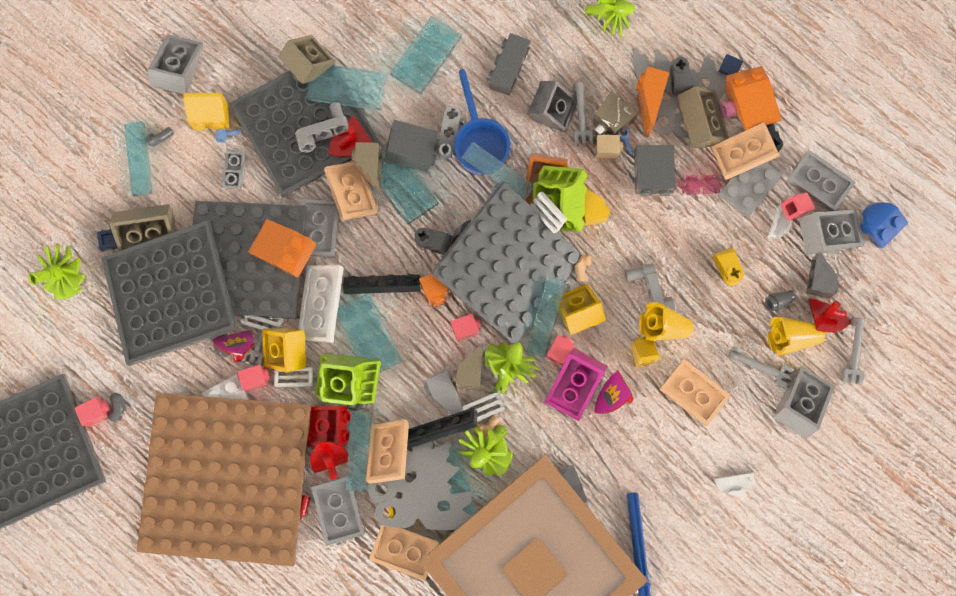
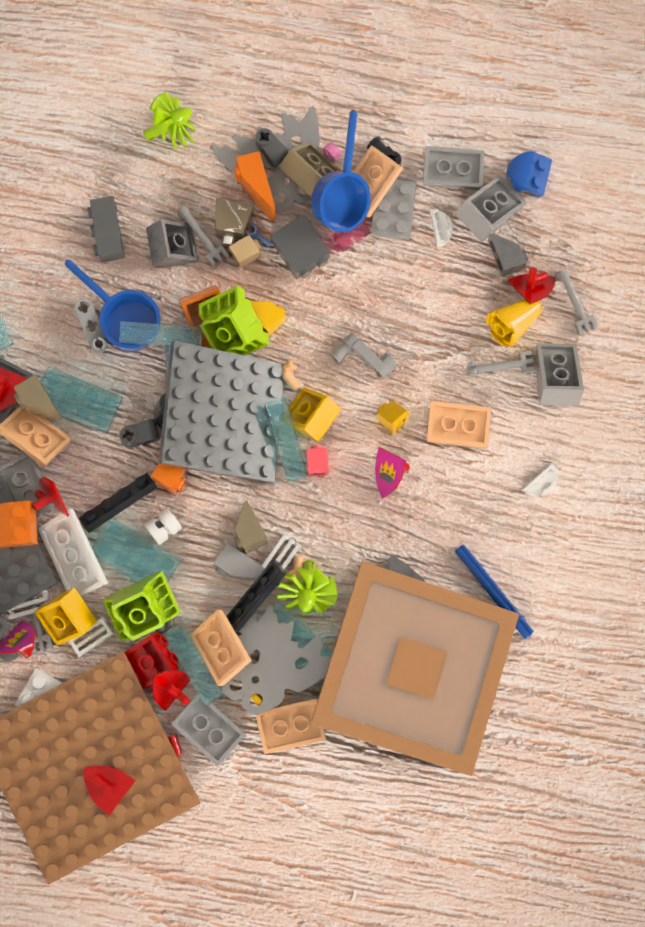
camera: 35 degrees left, 0 degrees up
coral brick [237,365,270,392] -> none
dark grey brick [384,120,439,172] -> none
clear light blue plate [390,16,462,94] -> none
coral brick [450,313,481,342] -> none
lime piece [483,342,539,394] -> none
white tile [530,192,567,233] -> none
dark pink slope [544,348,608,421] -> none
yellow cone [639,302,694,341] -> none
yellow piece [713,247,744,286] -> none
dark blue tile [718,54,743,75] -> none
orange slope [724,66,782,130] -> none
dark grey cone [765,290,796,312] -> none
coral brick [780,193,815,221] -> none
none -> red shield [32,477,69,517]
none -> red shield [83,765,135,815]
none -> white wheel [143,507,183,546]
none -> blue piece [311,110,371,232]

